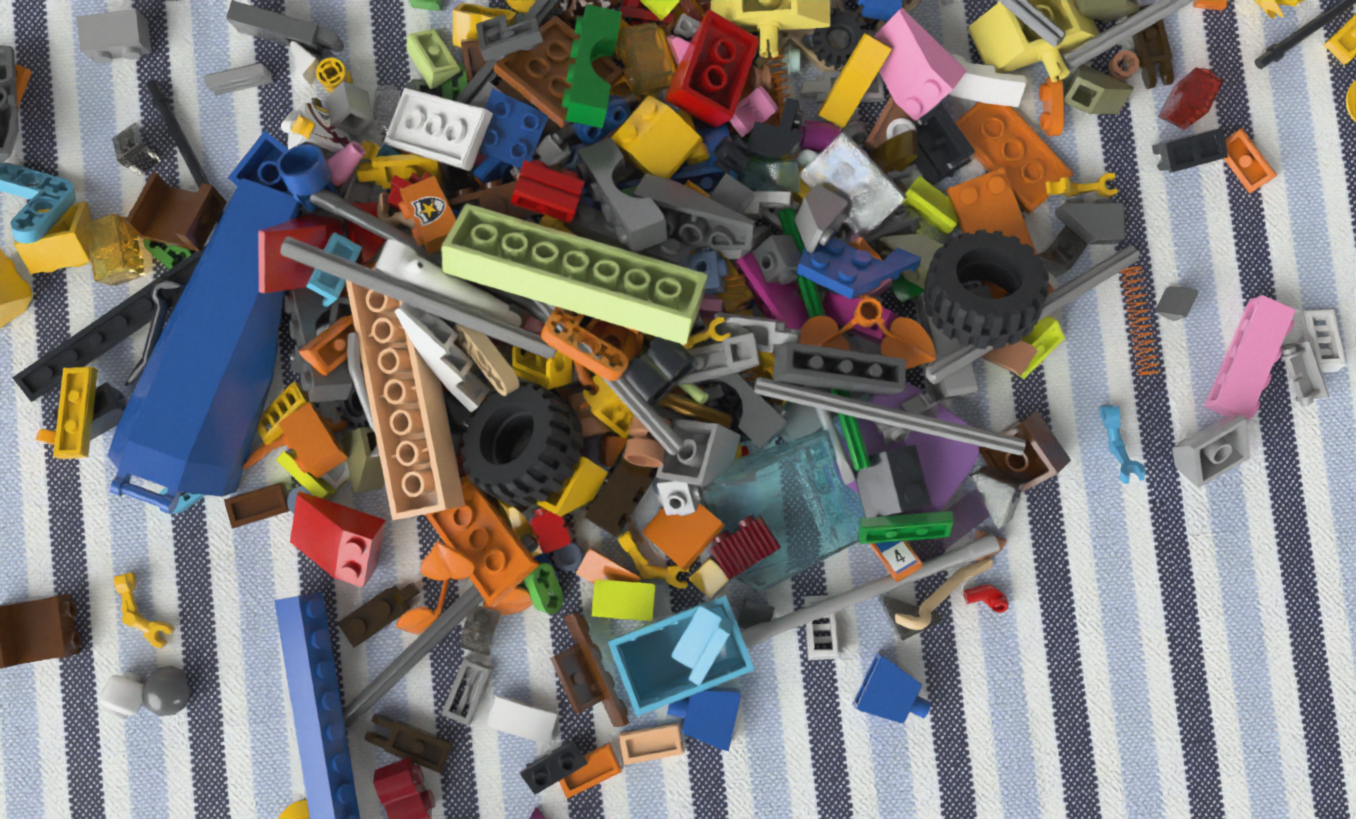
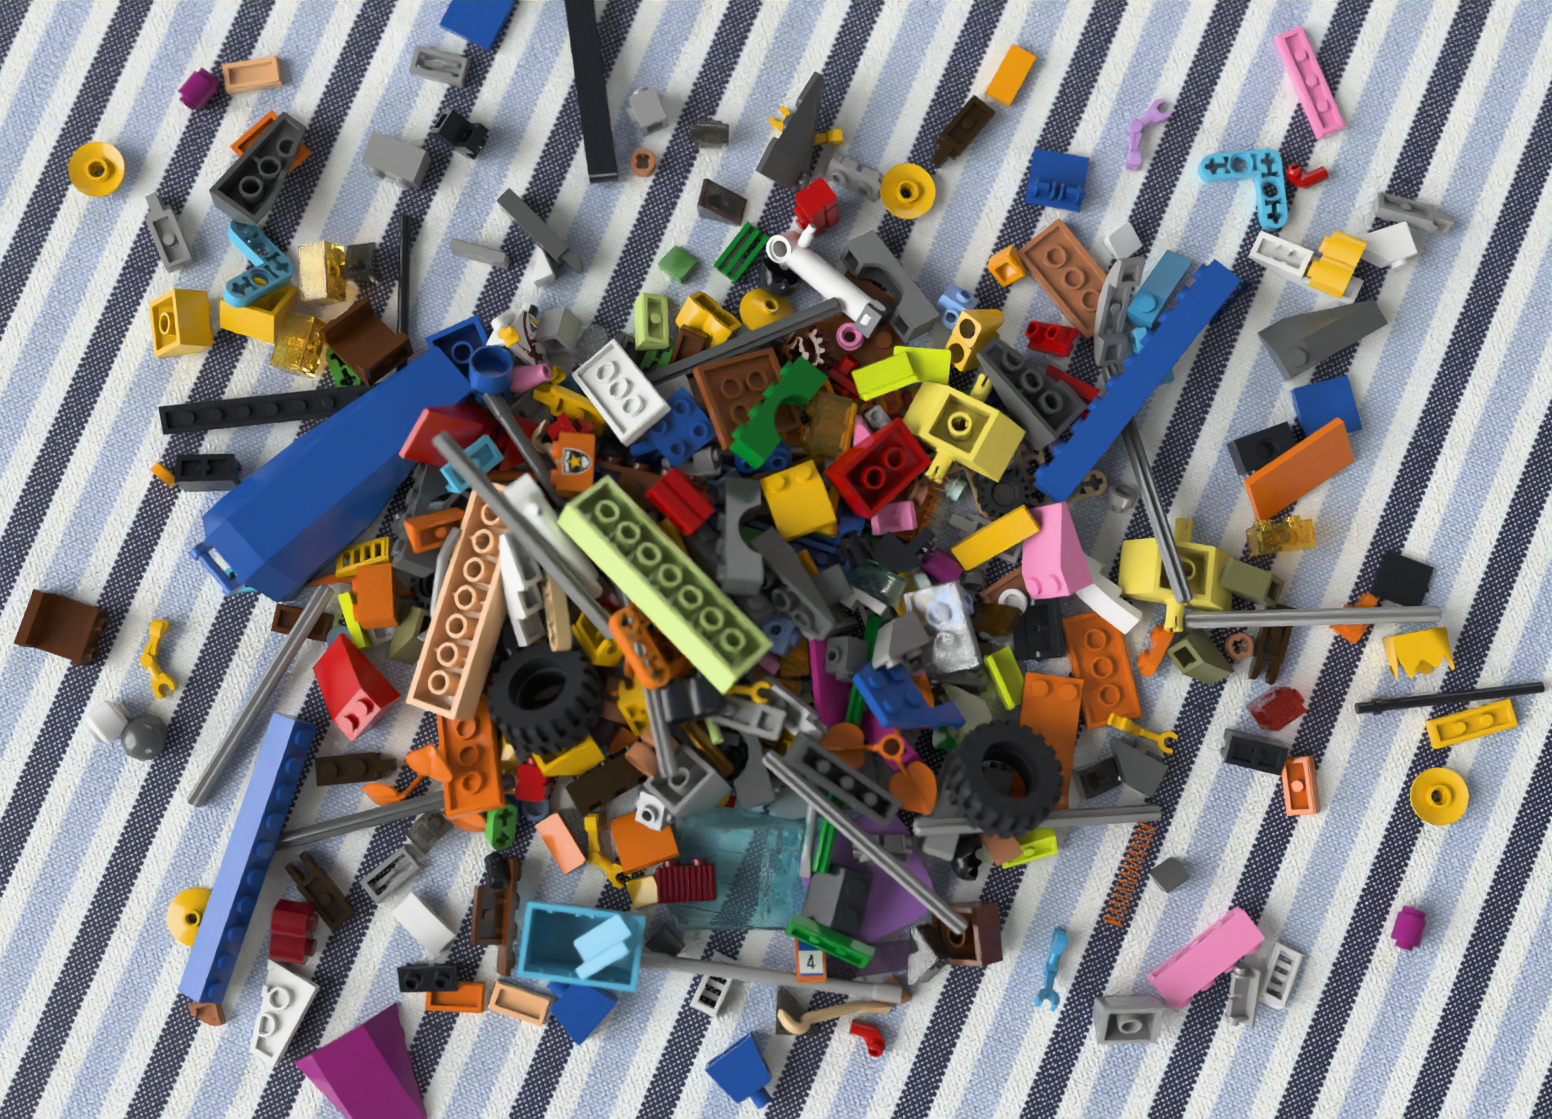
camera: 30 degrees right, 0 degrees up
yellow tile [53,367,98,459] -> none
black piece [125,278,186,387] -> none
yellow wheel [316,58,353,94] -> none
dark grey plate [476,14,543,62] -> none
neon yellow panel [591,579,655,622] -> none
none -> light grey axle [187,584,334,808]
none -> clear yellow brick [298,240,346,307]
none -> black piece [484,852,509,890]
none -> black hair [949,835,983,881]

